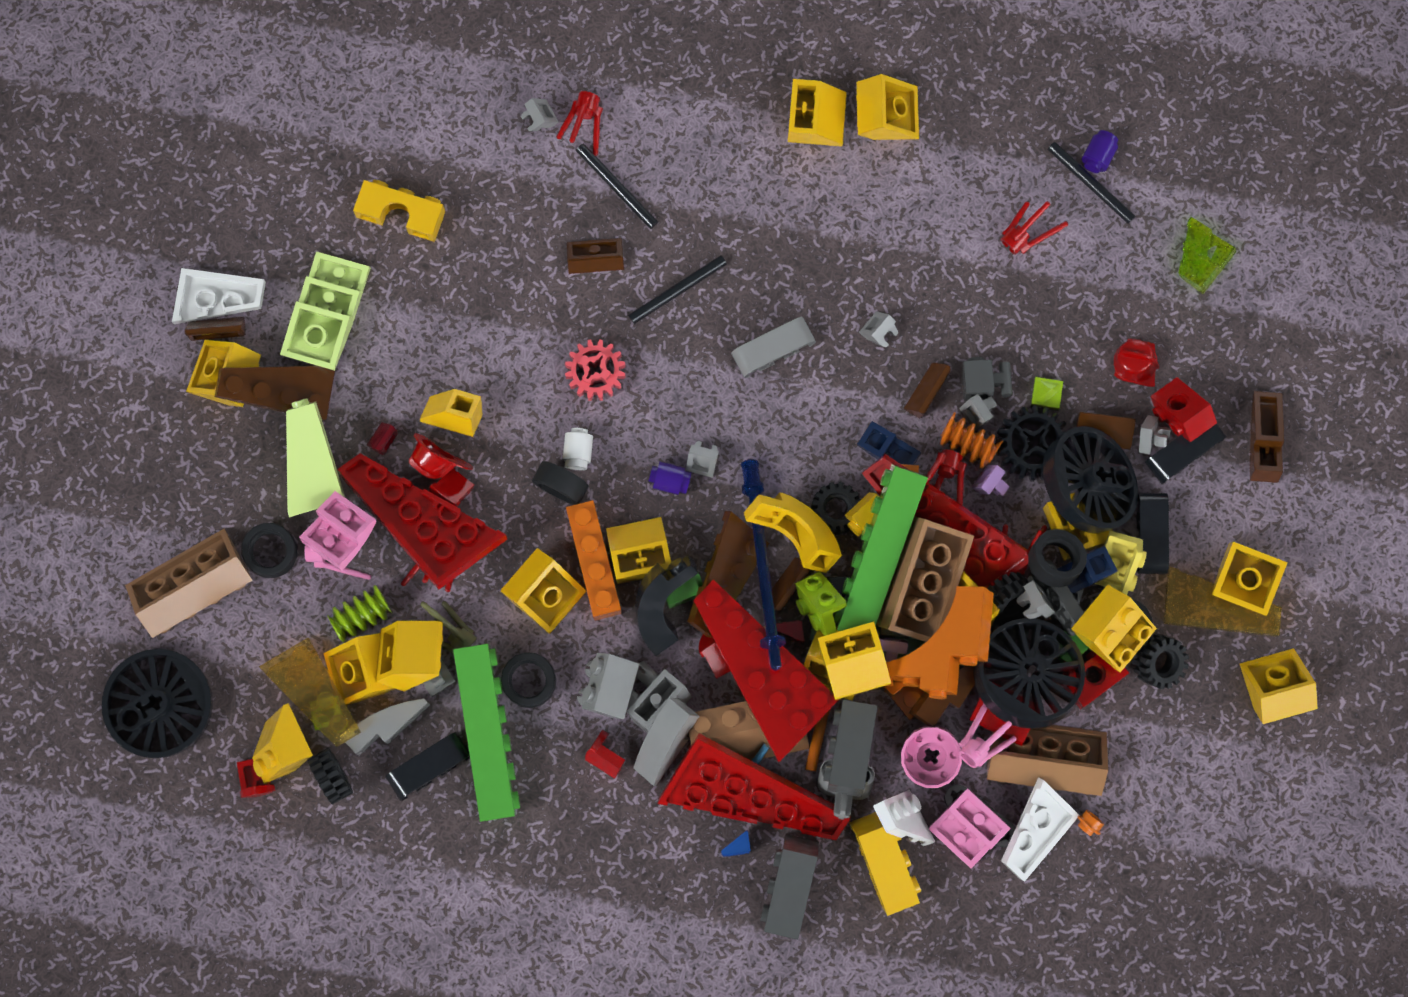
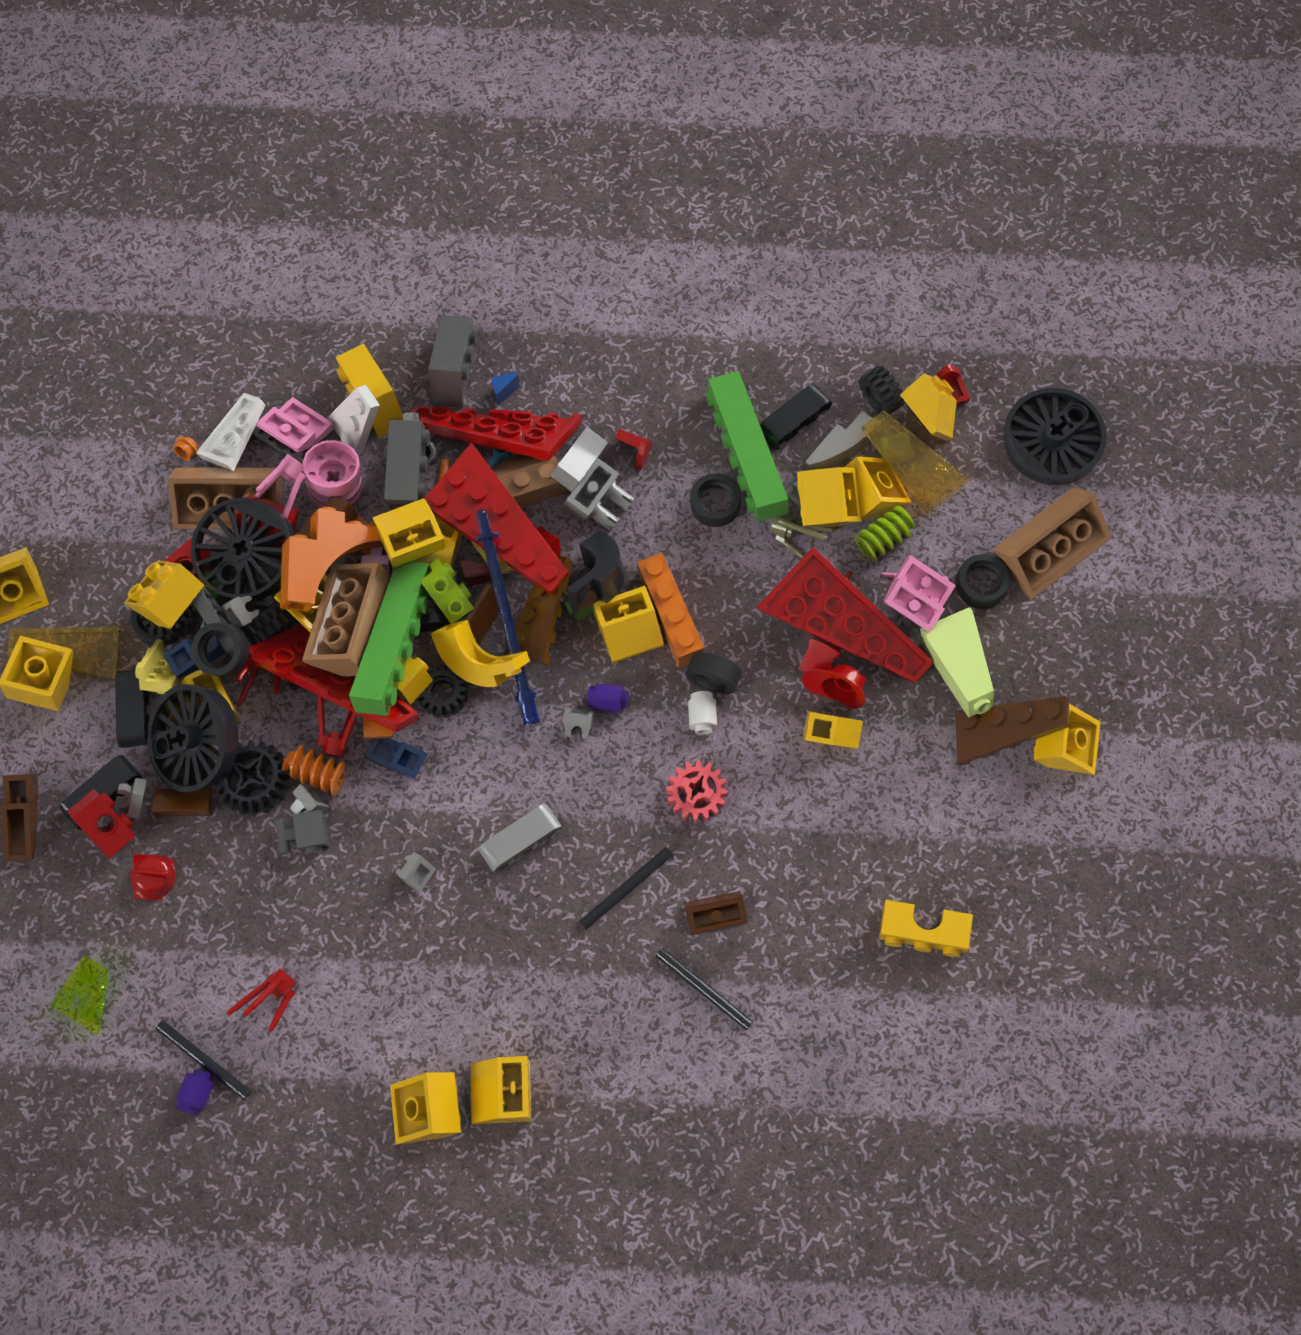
camera: 175 degrees right, 10 degrees down
white wing [172,268,266,324] -> none
reddish brown slope [185,316,246,341] -> none
yellowish green slope [280,251,371,371] -> none
dark red slope [367,422,398,455] -> none
yellow slope [500,548,586,634] -> none
light grey tile [521,98,559,131] -> none
red plant [557,91,603,156] -> none
light grey brick [577,653,639,719] -> none
reddish brown slope [904,363,951,419] -> none
lavender tile [971,465,1009,496] -> none
lime tile [1031,377,1063,410] -> none
black tyre [1133,634,1189,689] -> none

